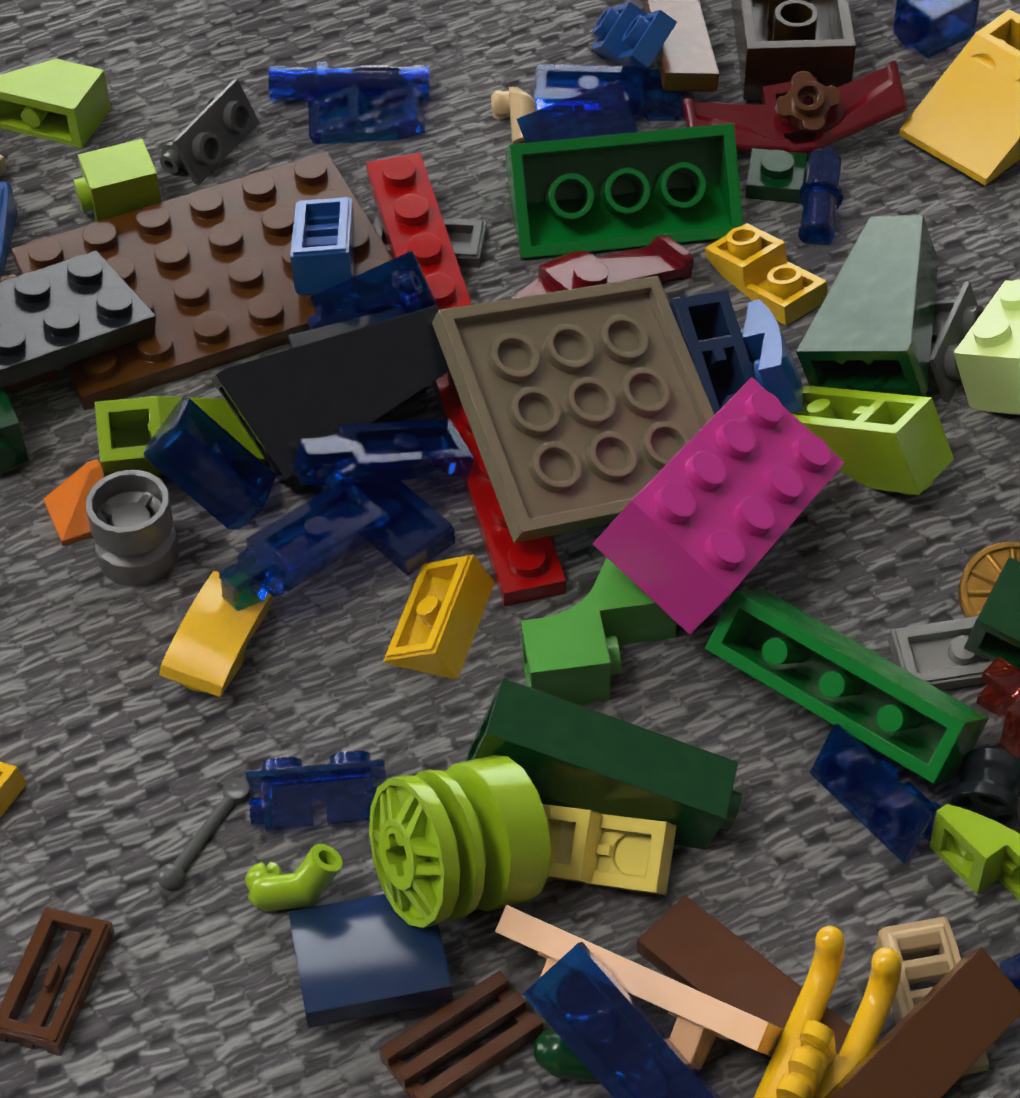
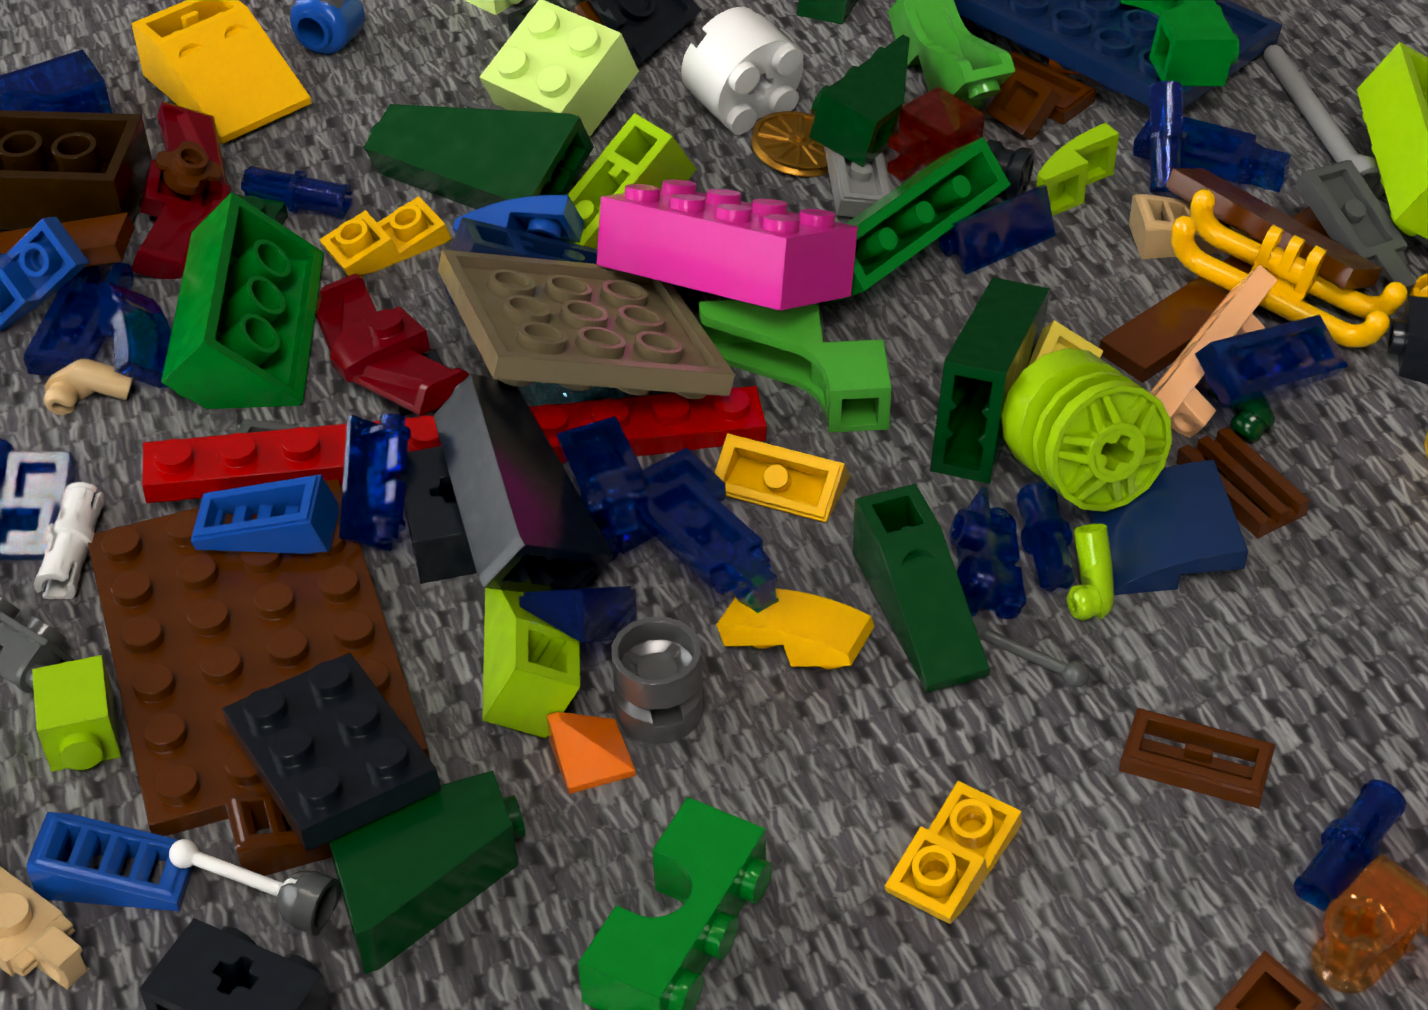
camera: 85 degrees left, 5 degrees down
none -> white pin [34,482,105,599]
none -> dark green slope [853,483,990,693]
none -> clear blue axle [1016,482,1075,592]

